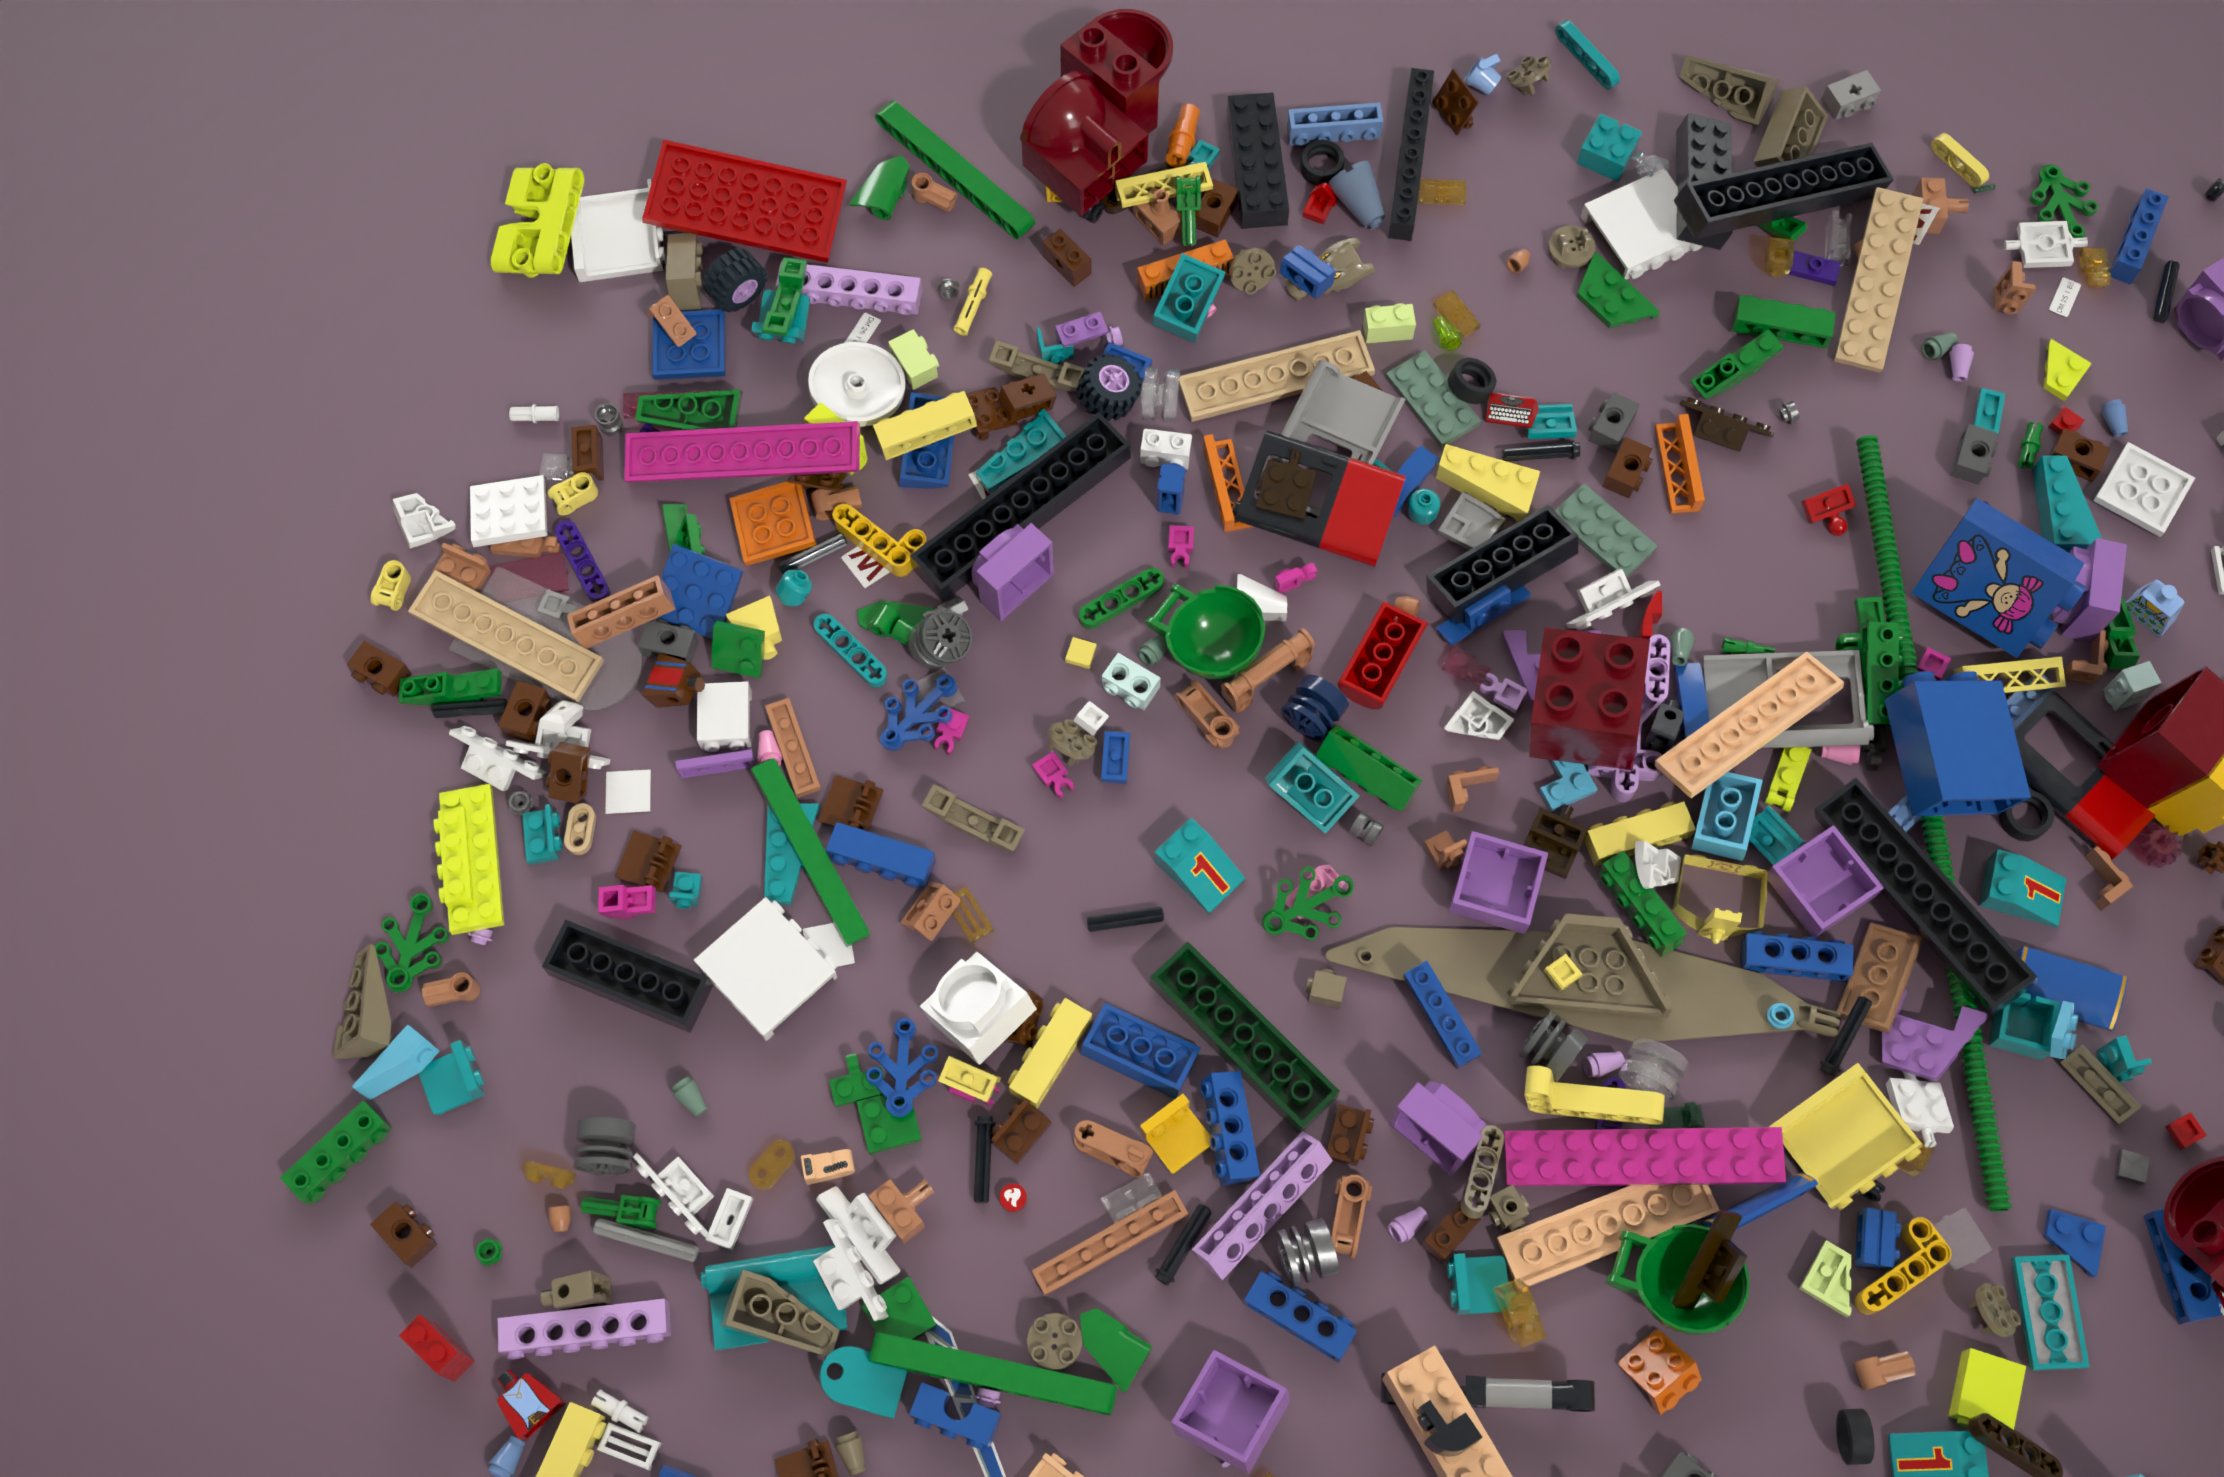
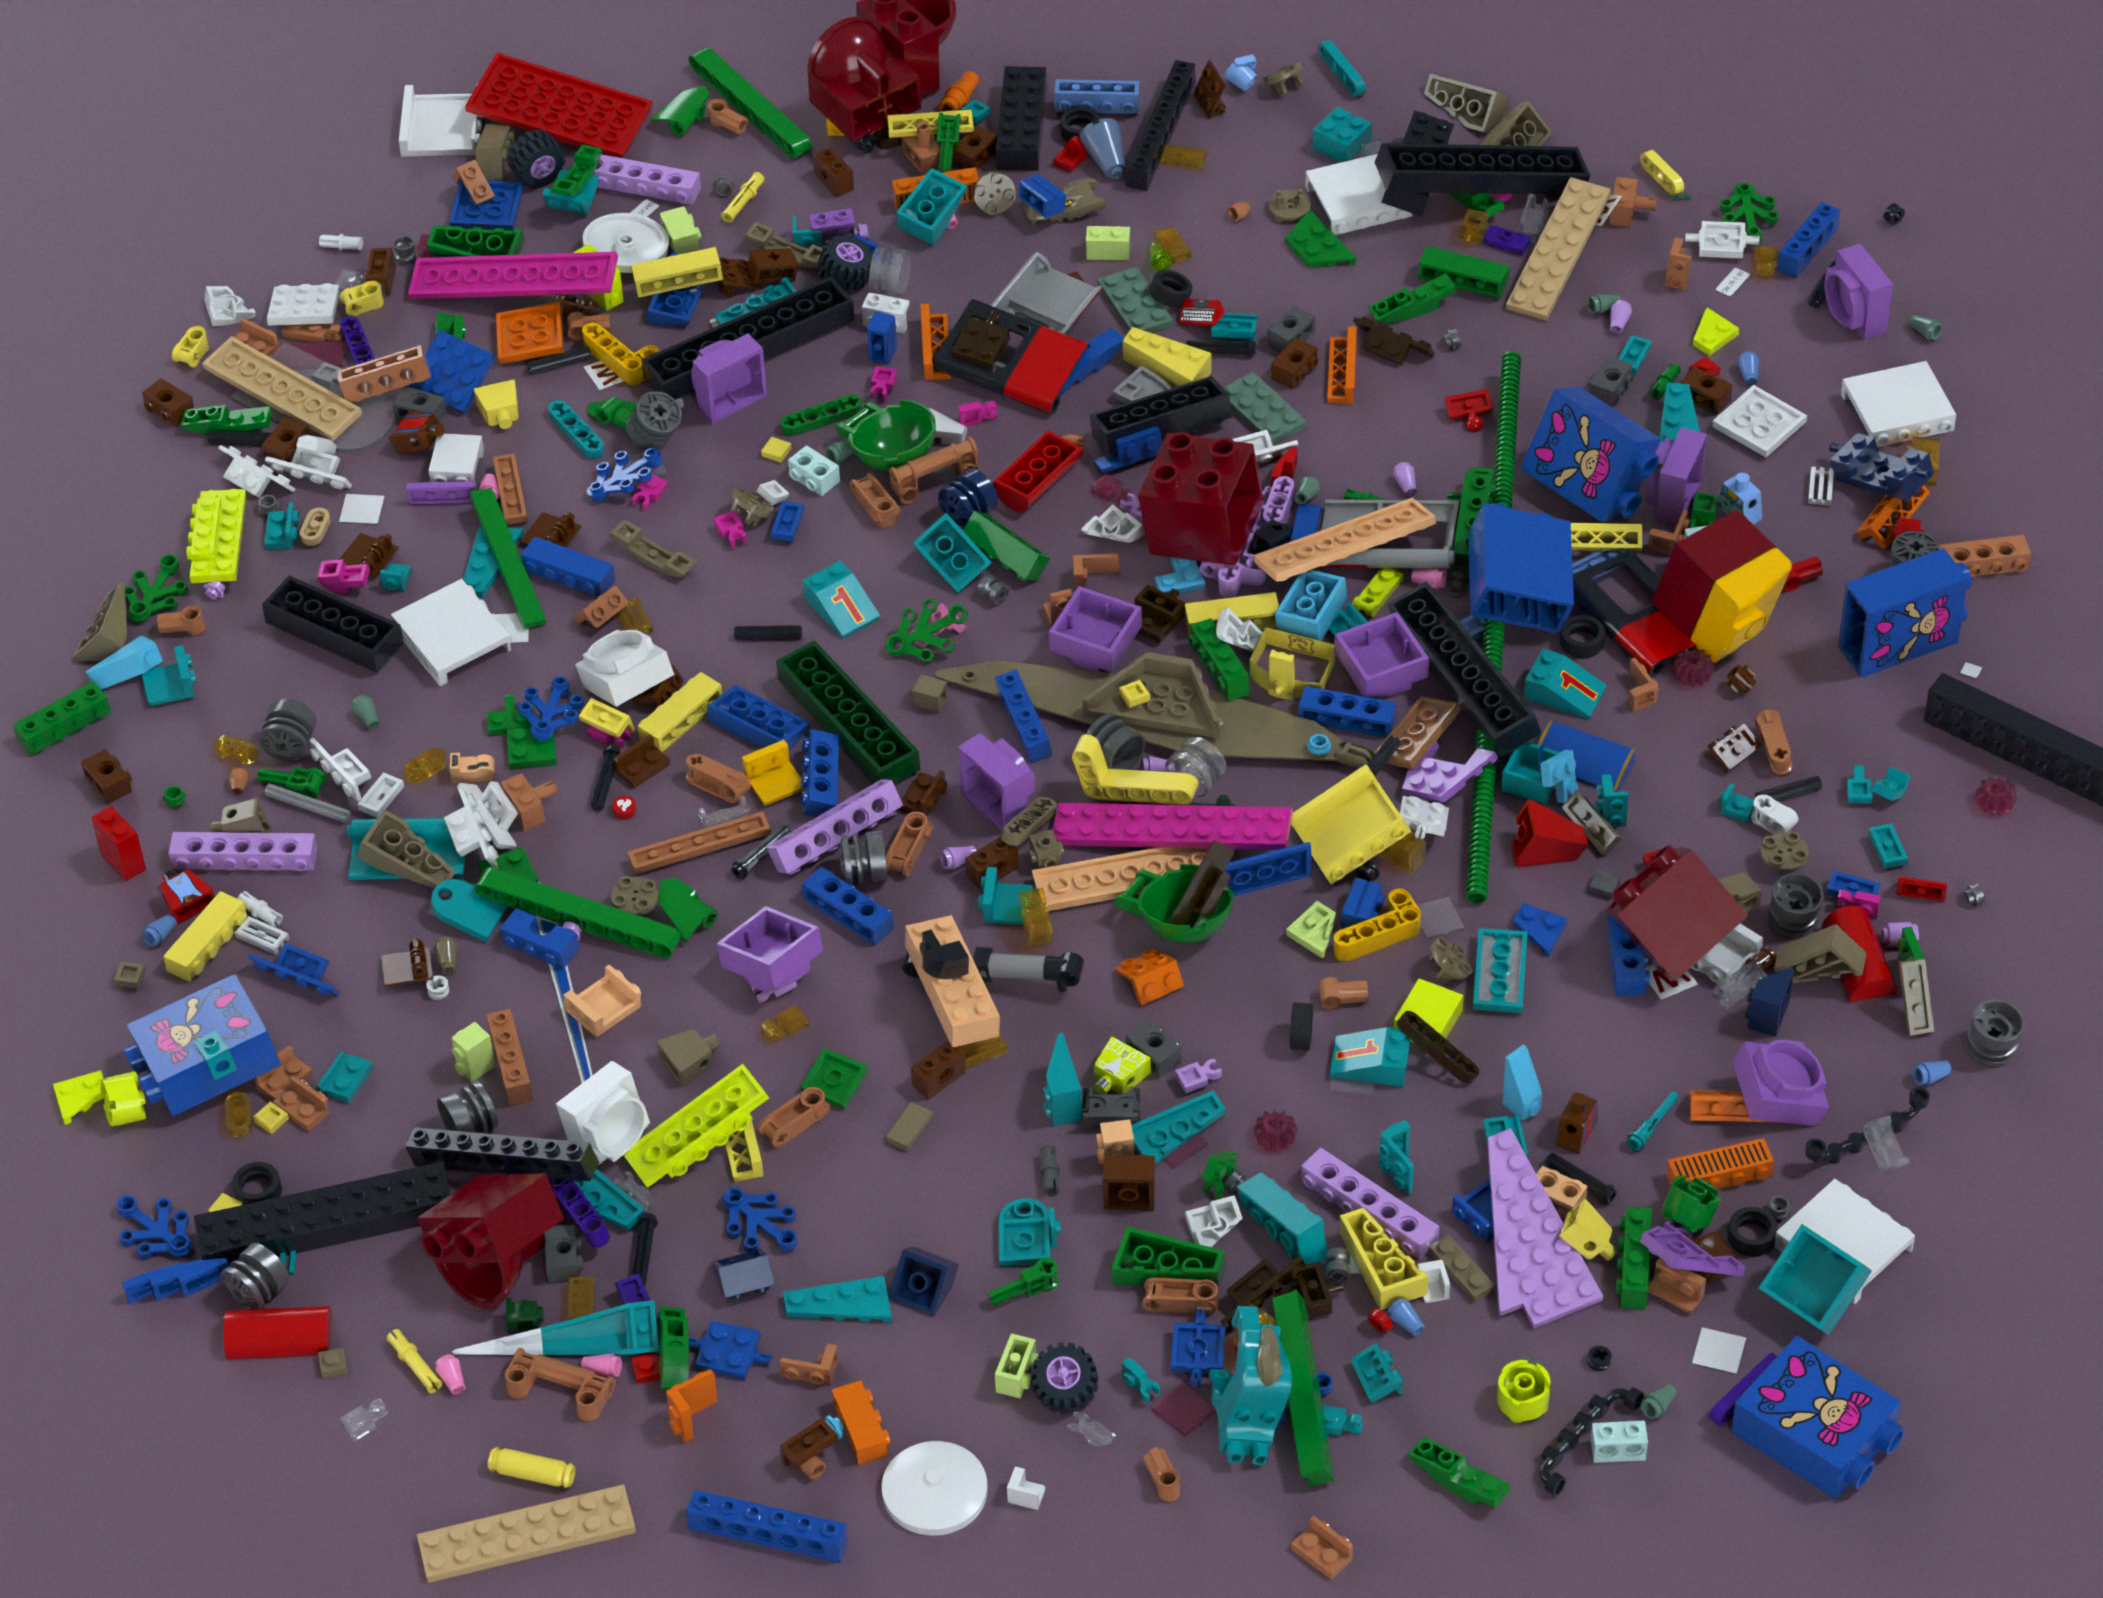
camera: 10 degrees right, 20 degrees down
neon yellow connector [491,163,584,278] -> none
reddish brown brick [546,742,590,804] -> none
green plate [711,621,765,678] -> none
teal head [776,570,812,606] -> none
tan plate [1178,330,1375,422] -> none
teal head [1407,488,1440,525] -> none
light grey brick [1821,70,1881,120] -> none
none -> lavender cone [1393,462,1417,497]
none -> red slope [1511,799,1588,867]

